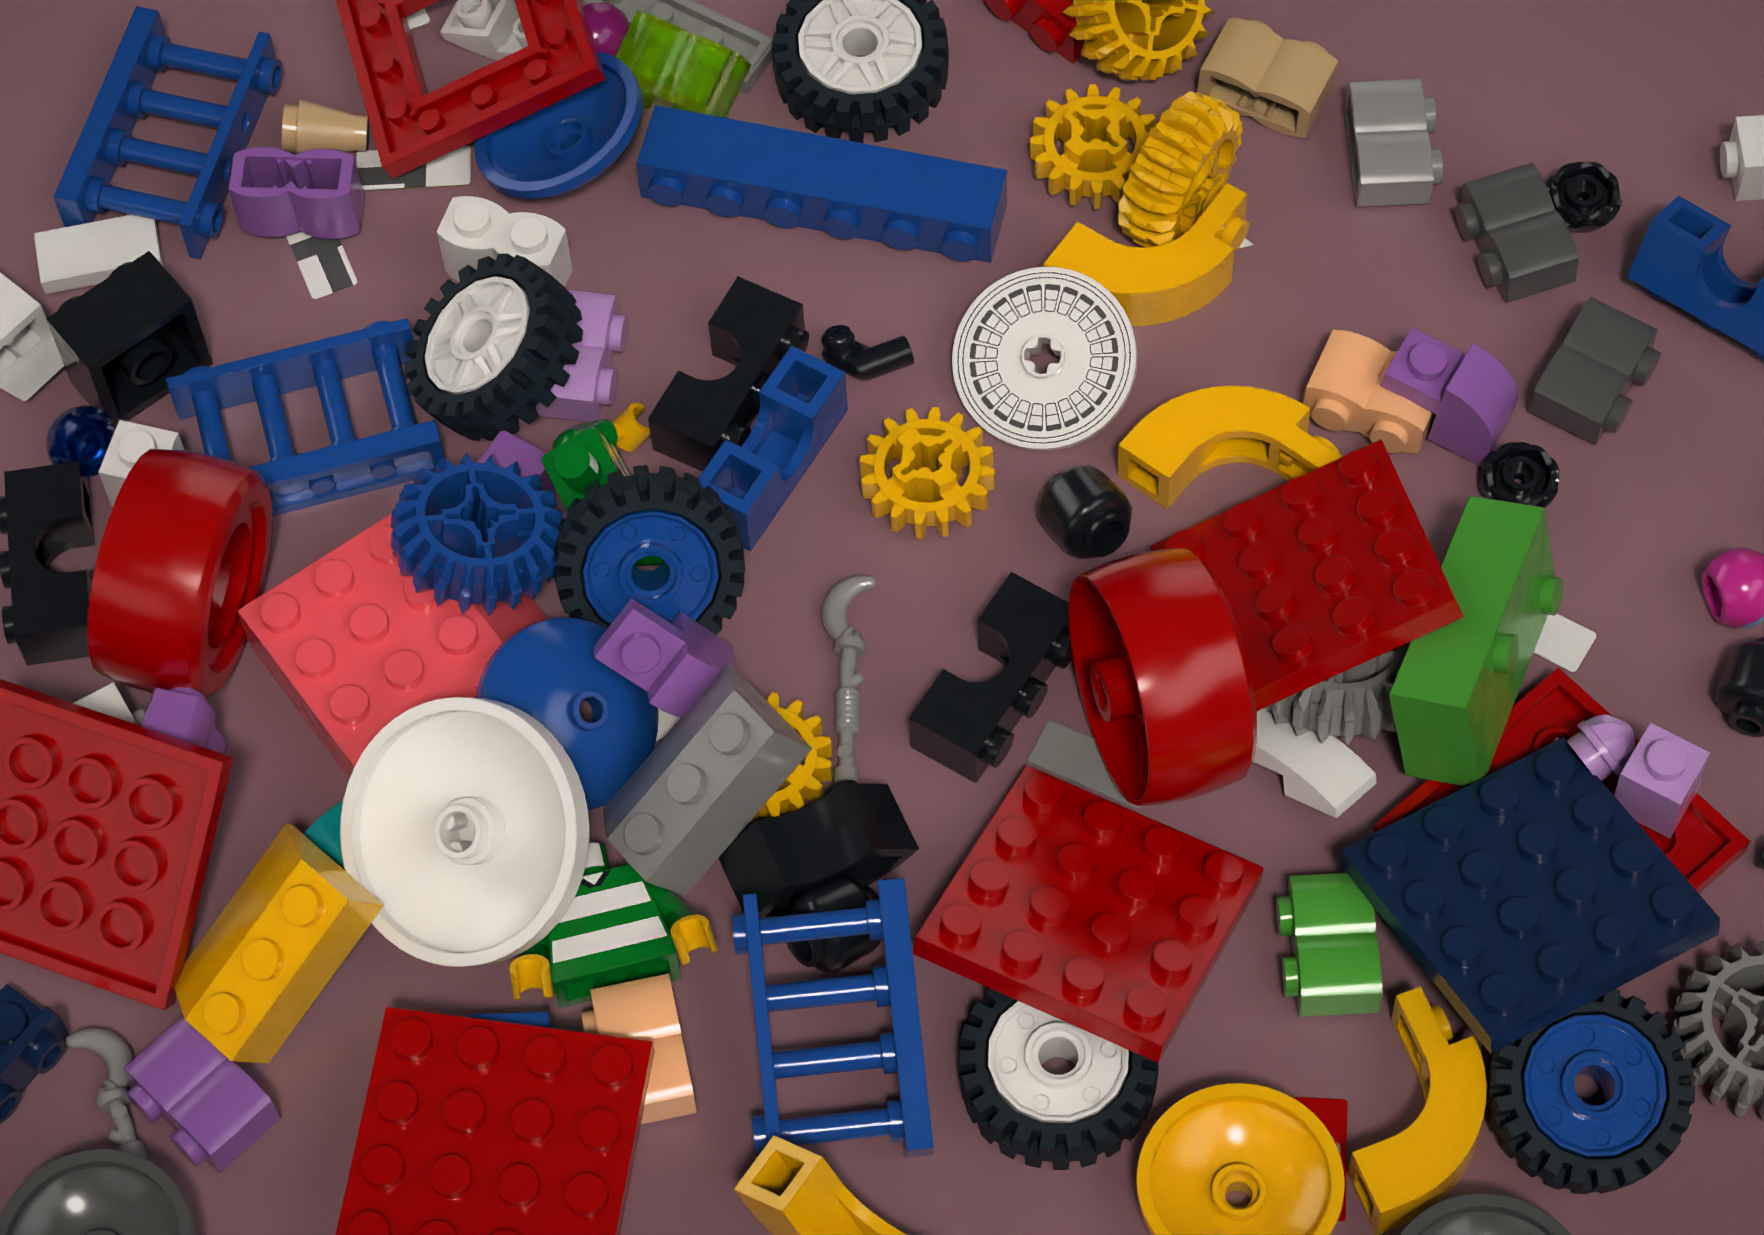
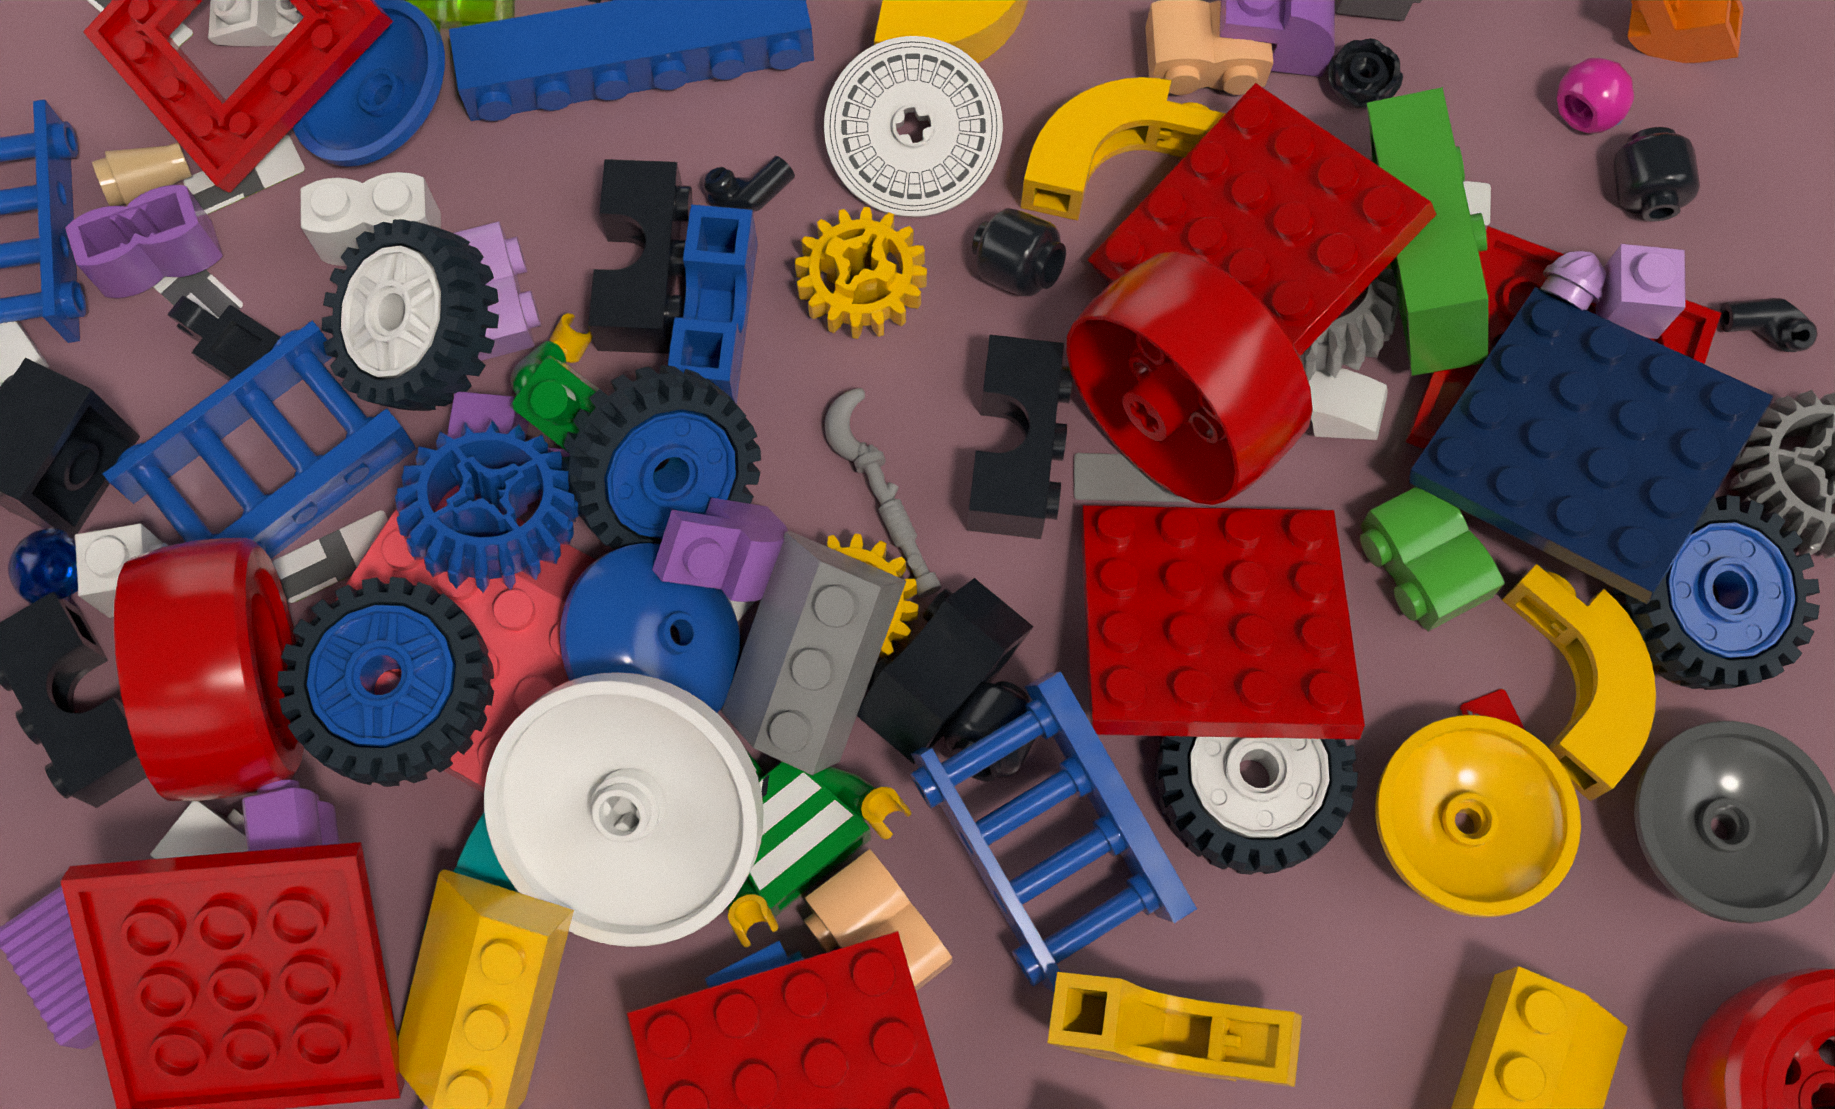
camera: 30 degrees left, 10 degrees up
none -> black plate [167,295,281,381]
none -> sticker [272,510,388,603]
none -> wheel [277,577,494,787]

